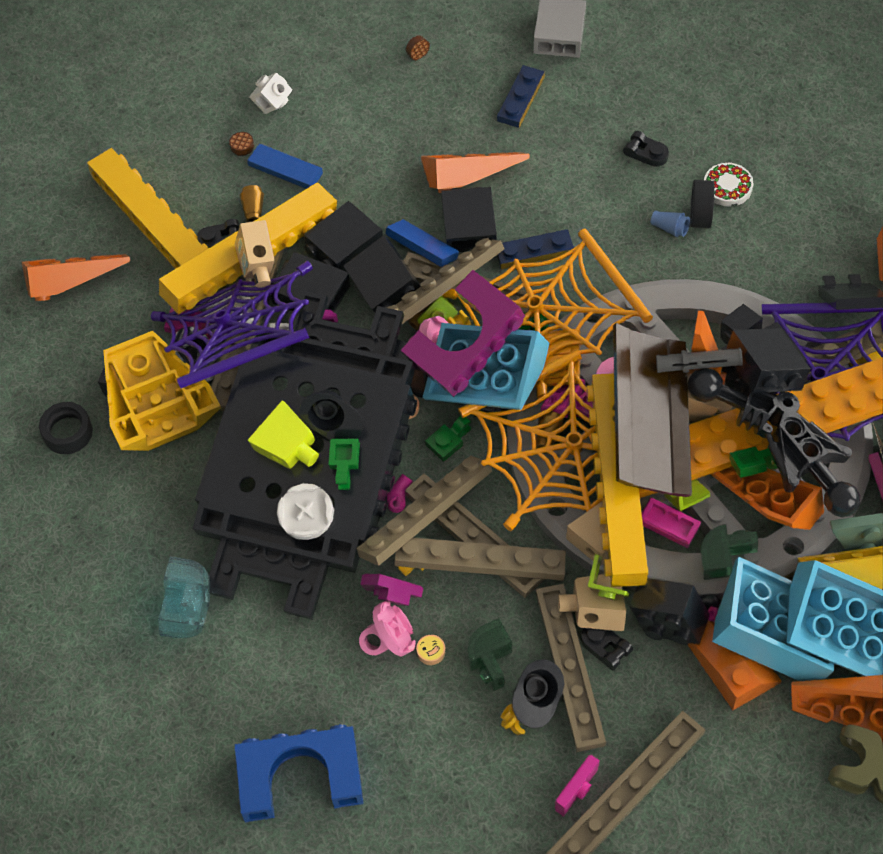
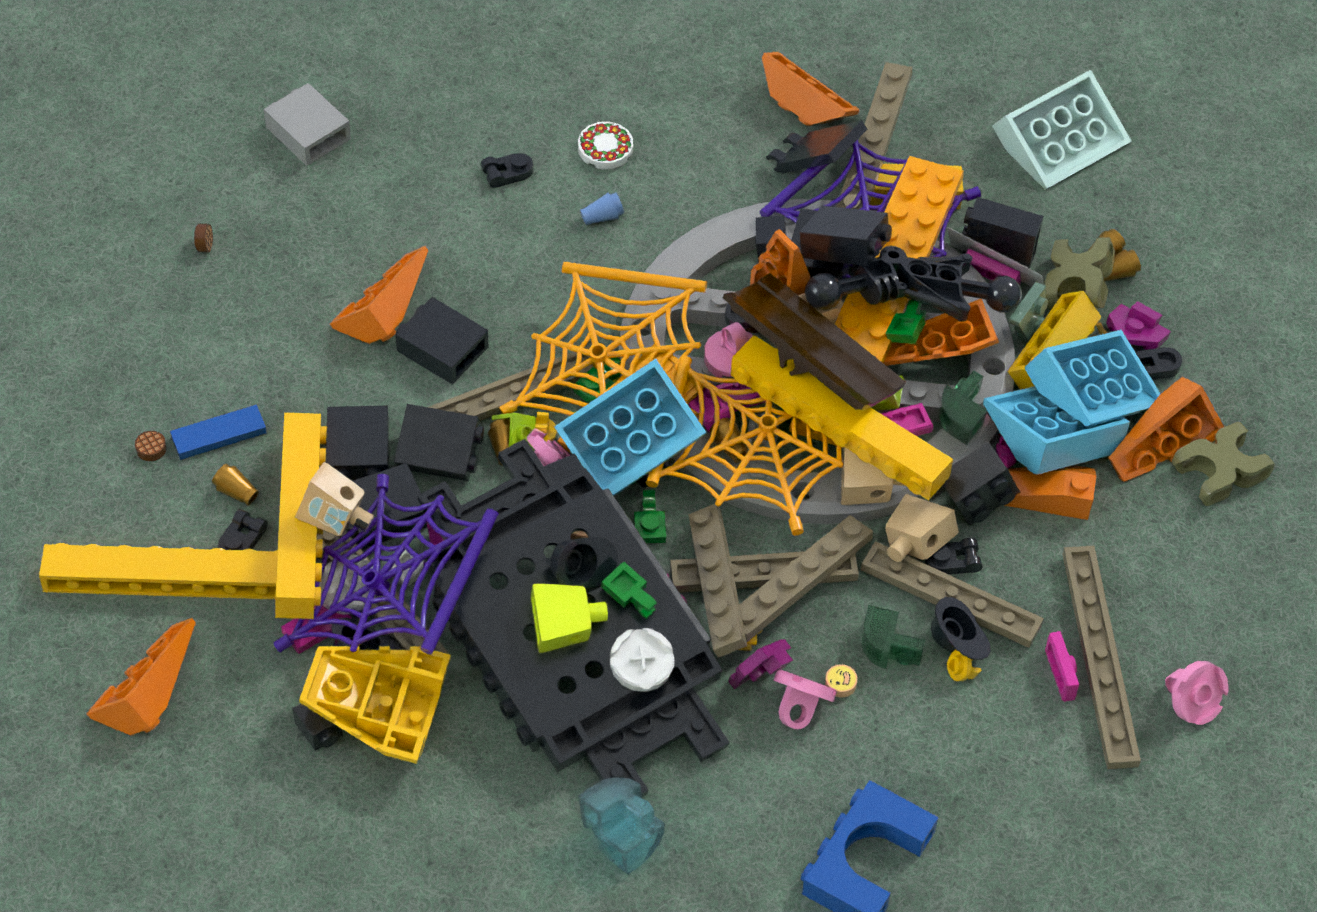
camera: 55 degrees left, 5 degrees down
black tyre [39,402,93,454] -> none
white brick [249,72,292,114] -> none
blue tile [386,219,459,267] -> none
dark tan plate [387,238,504,324] -> none
magenta arch [401,269,525,397] -> none
dark blue plate [497,65,545,128] -> none
dark blue plate [497,229,574,269] -> none
lime bracket [588,554,630,600] -> none
dark grey pin [656,348,743,373] -> none
black tyre [690,180,714,228] -> none

